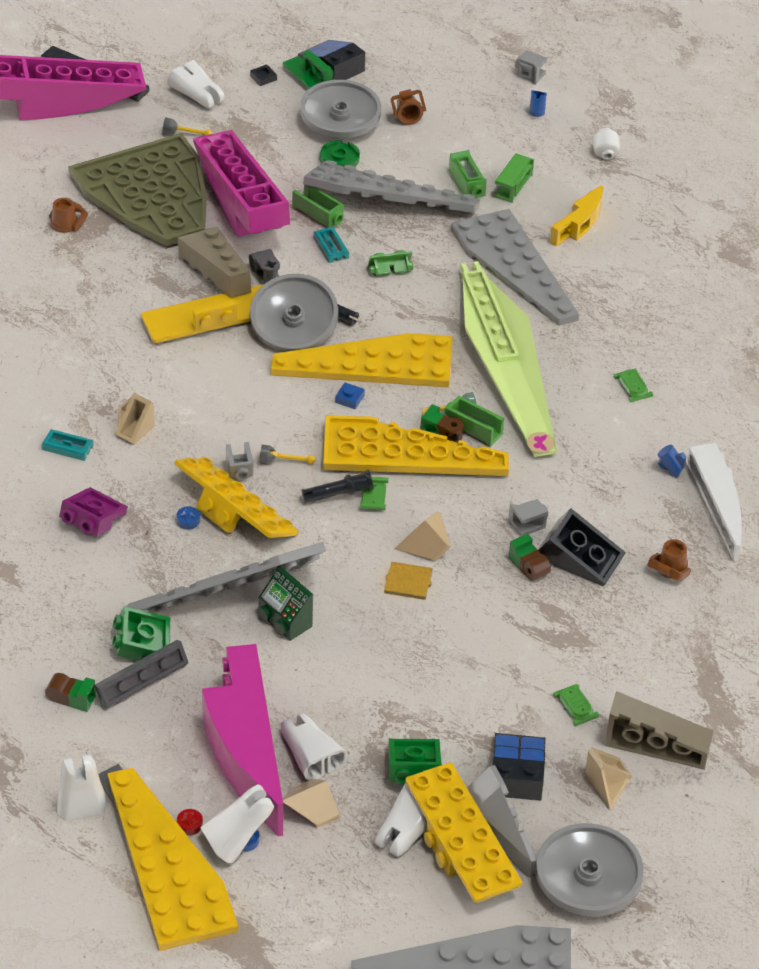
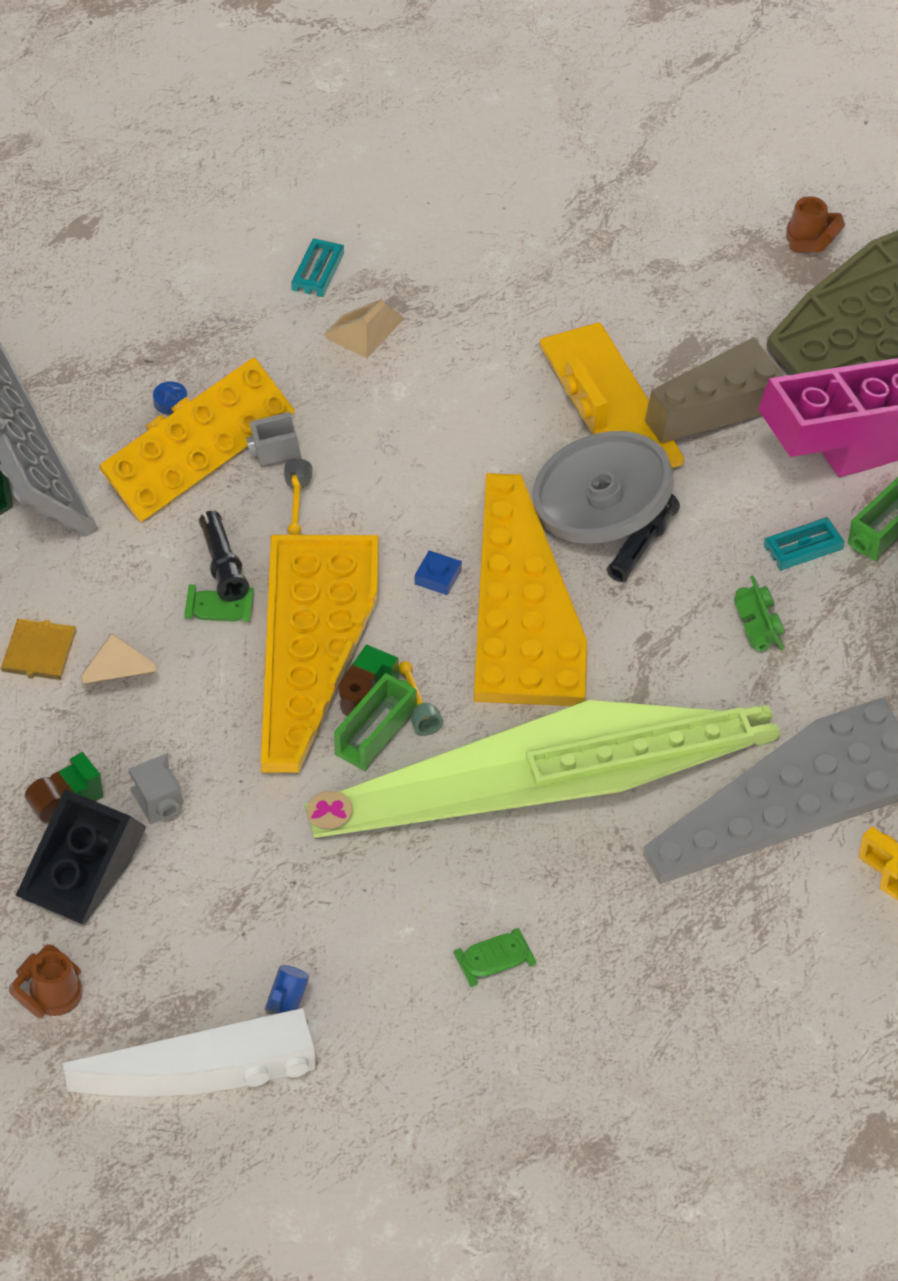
camera: 90 degrees right, 5 degrees up
magenta plate [59,487,128,537] -> none
dark grey piece [249,249,280,284] -> none

